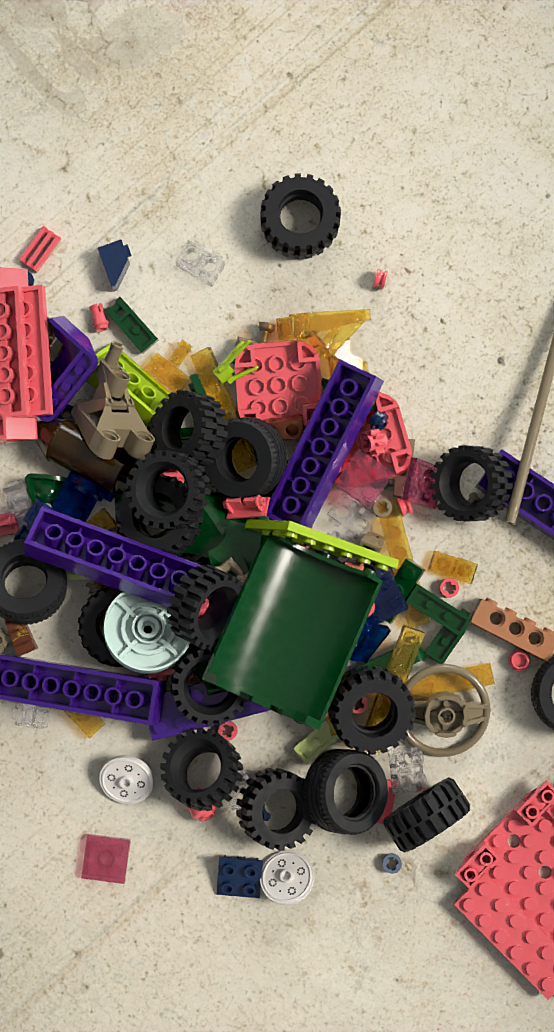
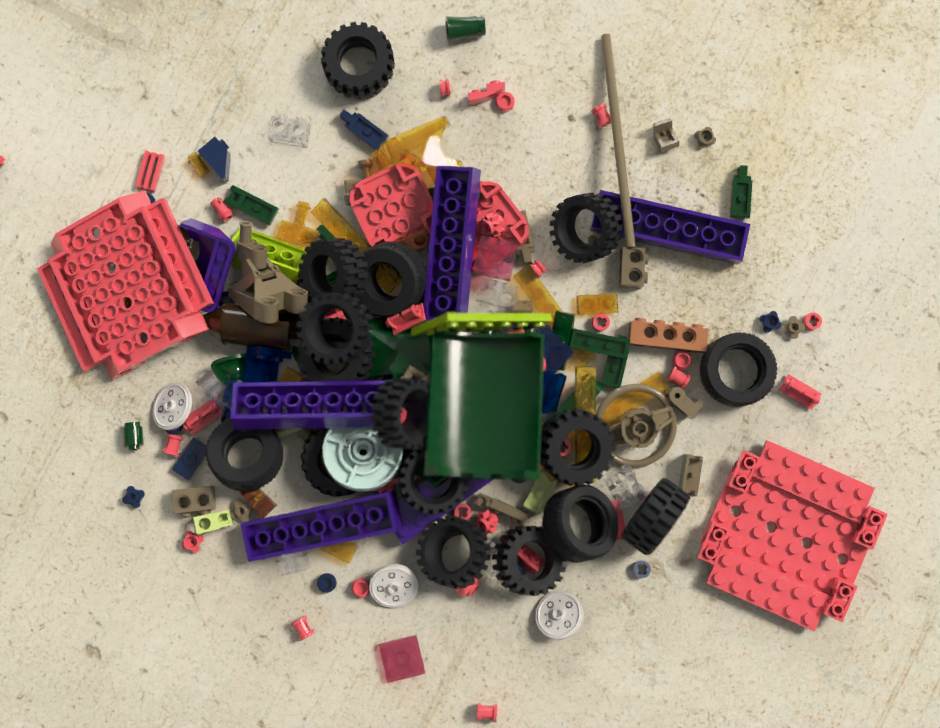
camera: 20 degrees left, 0 degrees up
lime plant [213,340,258,384] -> none
dark blue hinge [216,855,263,898] -> none
dark blue plate [368,411,389,431] -> none
dark tan bush [372,498,392,518] -> none
clear pink plate [402,457,438,510] -> none
none -> clear yellow pin [188,152,210,178]
none -> coral bush [291,615,315,641]
none -> dark blue plate [317,573,337,593]
none -> dark blue hinge [339,109,389,152]
none -> coral plate [352,578,370,598]
none -> dark green plant [445,16,486,43]
none -> coral slope [468,80,505,105]
none -> coral gear [474,510,499,535]
none -> dark tan hinge [475,492,528,523]
none -> coral bush [477,703,498,722]
none -> coral tile [496,92,515,112]
none -> coral hinge [517,544,545,574]
none -> coral bush [591,103,611,128]
none -> dark tan brick [619,247,649,288]
none -> dark tan leg [665,386,704,419]
none -> coral bush [666,366,692,390]
none -> dark tan hinge [679,454,703,495]

